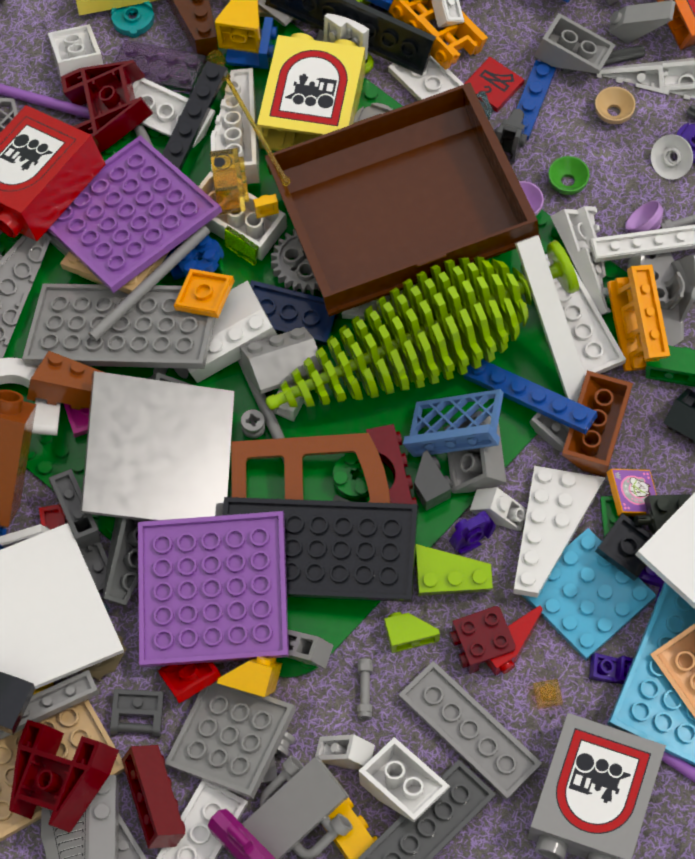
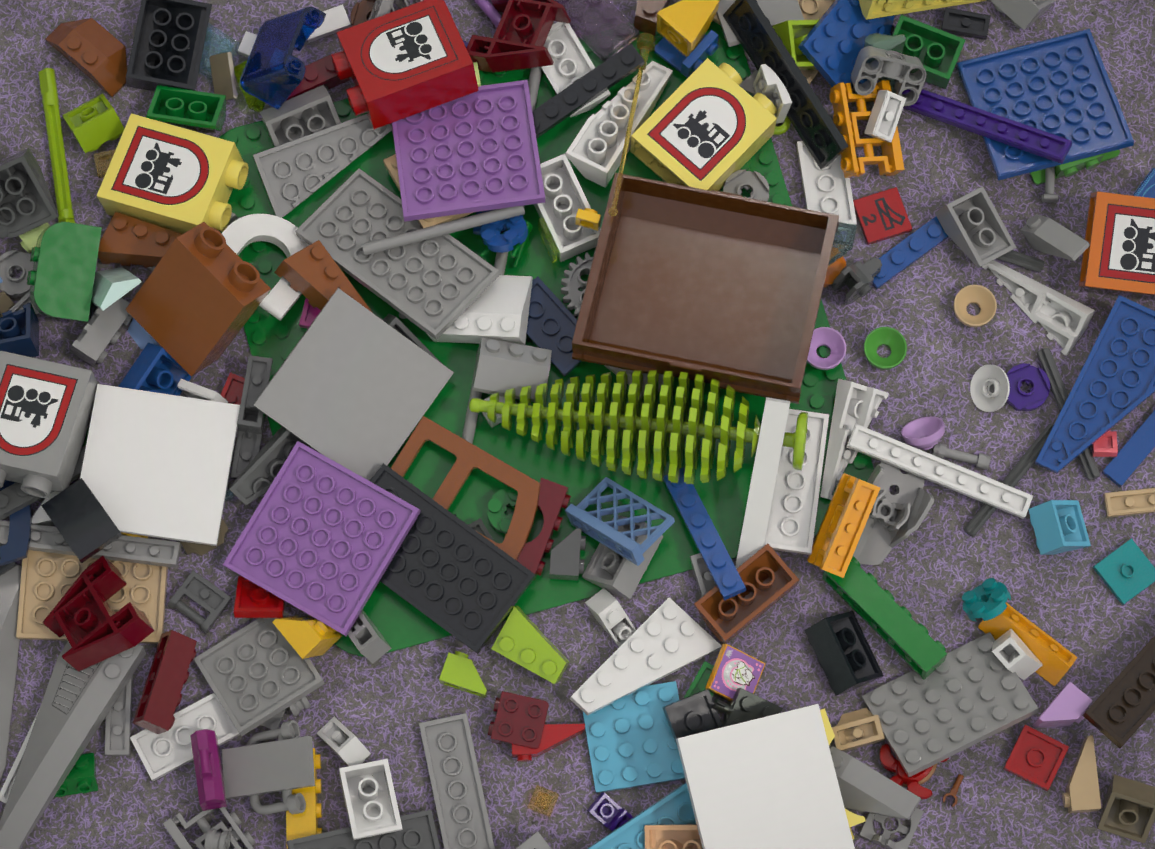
camera: 30 degrees right, 10 degrees up
light orange tile [173,269,234,318] -> none
clear yellow brick [210,148,249,215] -> none
light grey wheel [241,409,265,438] -> none
light grey bar [357,658,373,720] -> none
dark purple plate [449,511,496,554] -> none

